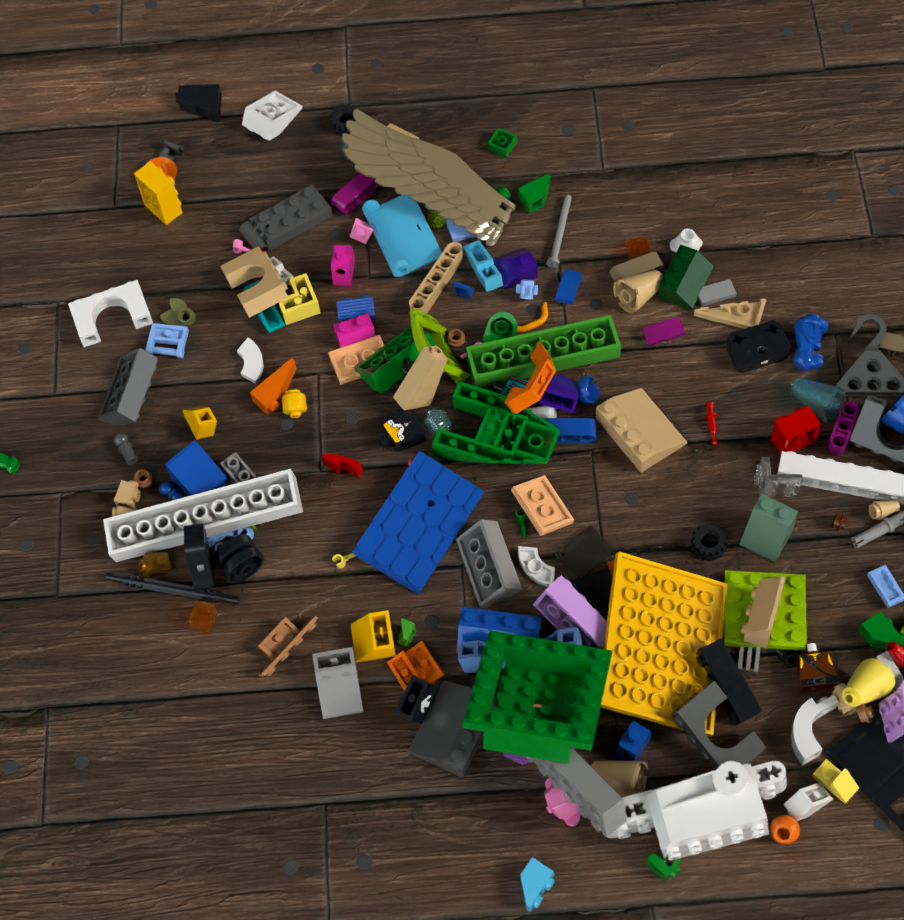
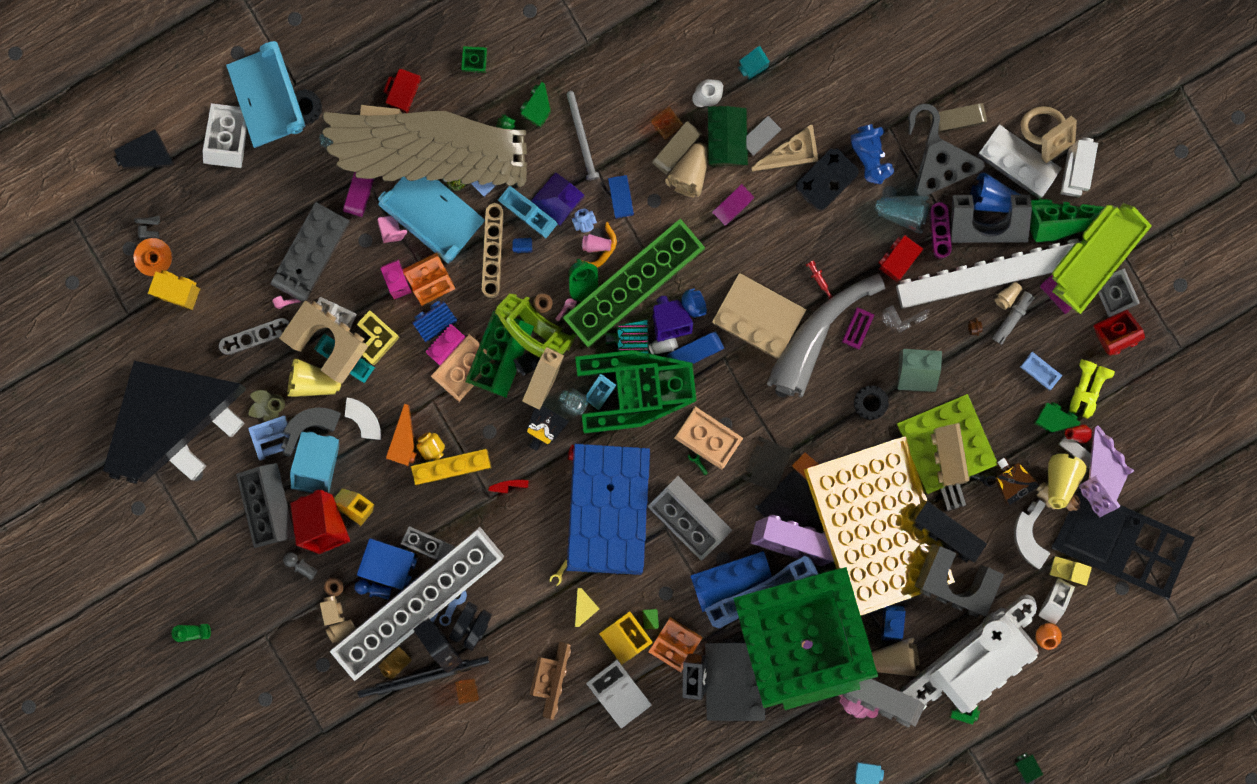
camera: 30 degrees left, 25 degrees up
orange slope [505,342,556,414] -> none
white tile [518,546,555,587] -> none
none -> black slope [103,360,246,484]
none -> light grey beam [219,318,290,355]
none -> medium azure door [226,41,306,148]
none -> dark grey arch [281,407,341,456]
none -> light yellow cone [287,359,341,397]
none -> medium azure slope [290,432,339,493]
none -> red slope [291,490,350,554]
none -> red piece [383,68,421,113]
none -> orange slope [403,253,455,306]
none -> yellow brick [411,449,491,485]
none -> light yellow slope [575,588,600,627]
none -> bright pink cone [582,234,611,253]
none -> medium azure slope [584,374,616,410]
none -> teal slope [738,46,770,79]
none -> light grey brick [767,273,885,398]
none -> magenta tile [842,307,874,350]

